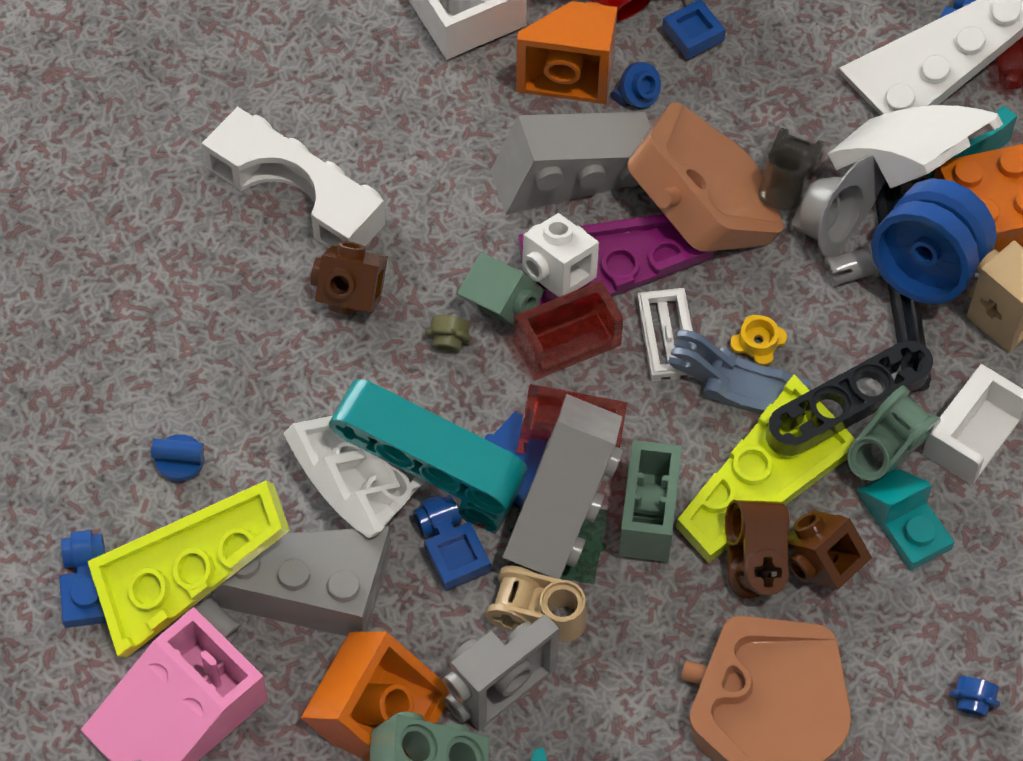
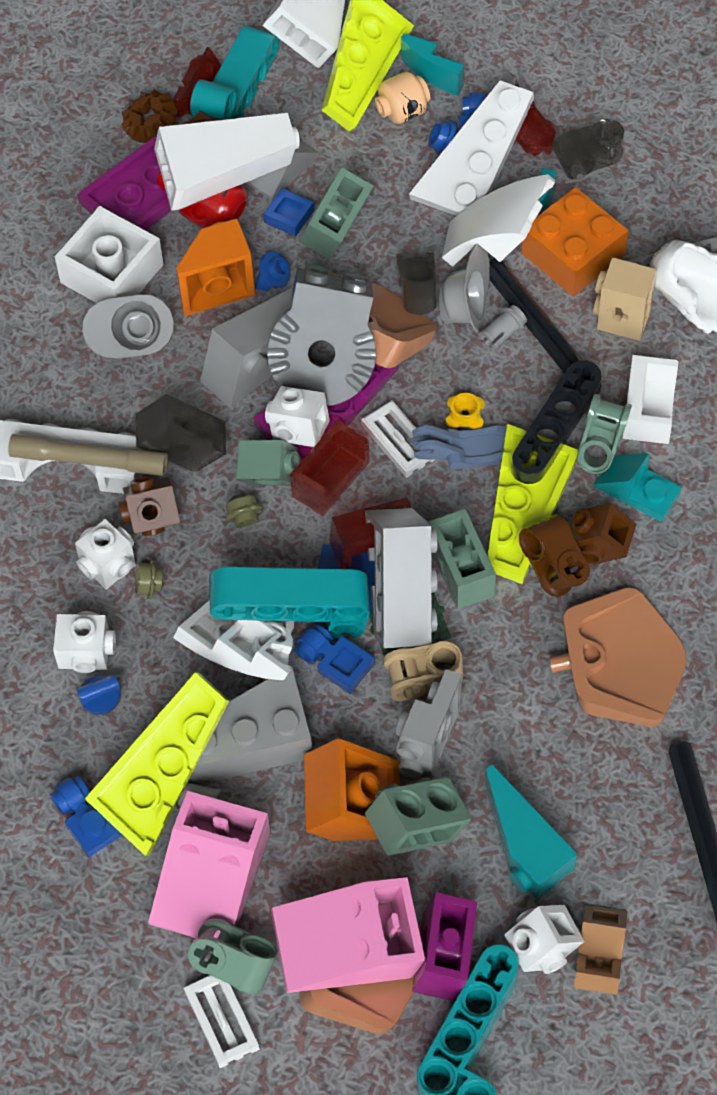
camera: 25 degrees left, 0 degrees up
blue wheel [871,178,997,304] -> none
none -> dark tan piece [8,434,168,476]
none -> white brick [53,611,116,673]
none -> white brick [75,519,136,590]
none -> light grey piece [82,295,174,359]
none -> olive plate [135,560,163,599]
none -> clear smoke brick [136,394,226,472]
none -> piece [267,264,376,406]
none -> sand green brick [298,167,373,259]
none -> blue plate [428,120,459,155]

